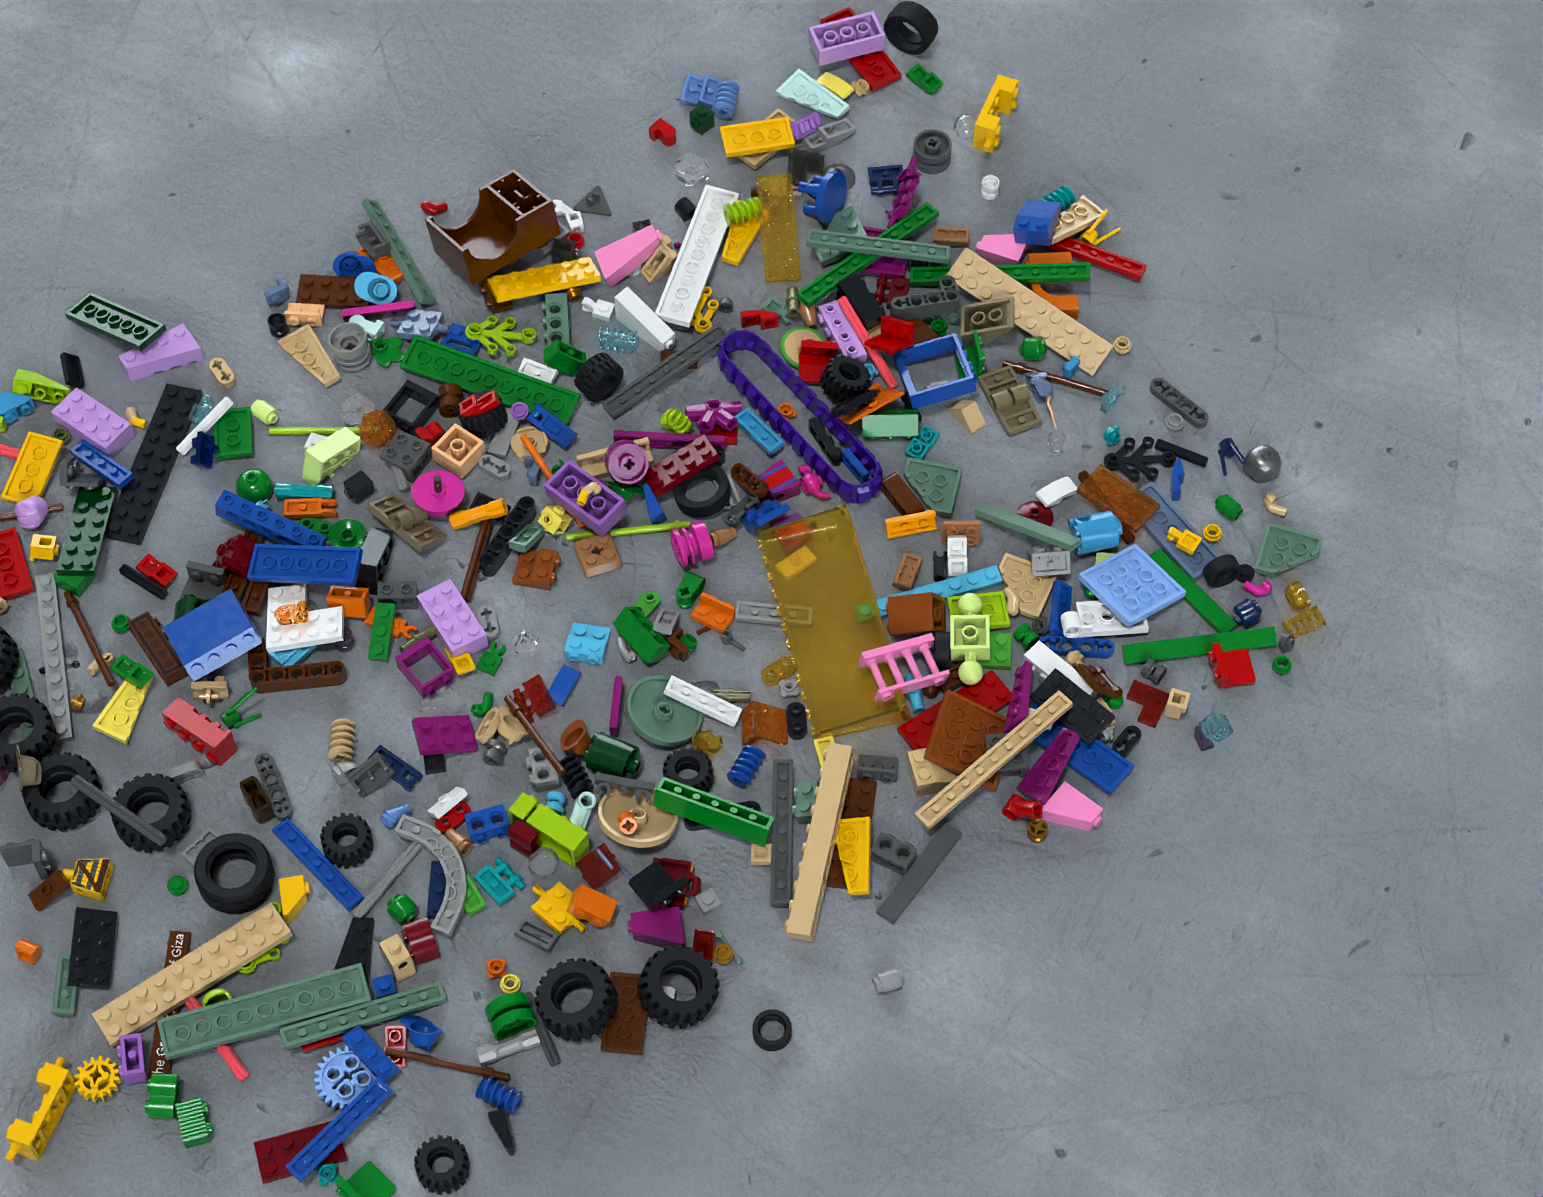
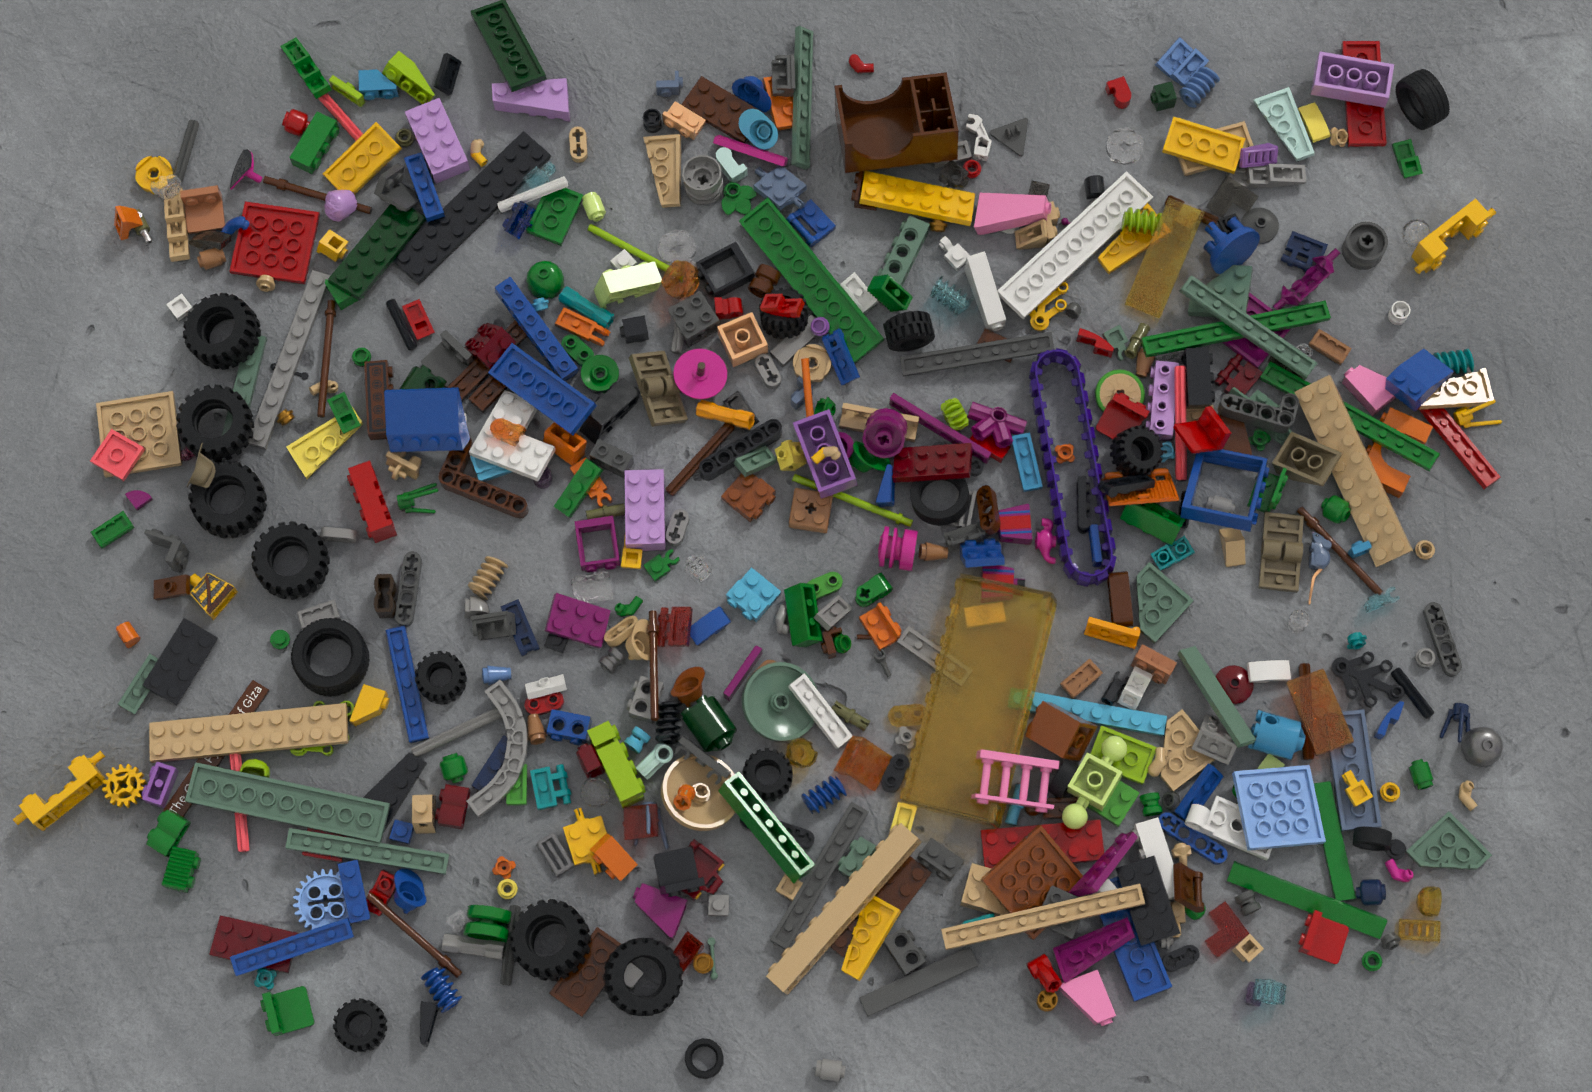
camera: 30 degrees right, 15 degrees up
dark grey axle [70,775,167,846] -> none
lime plant [465,315,536,357] -> none

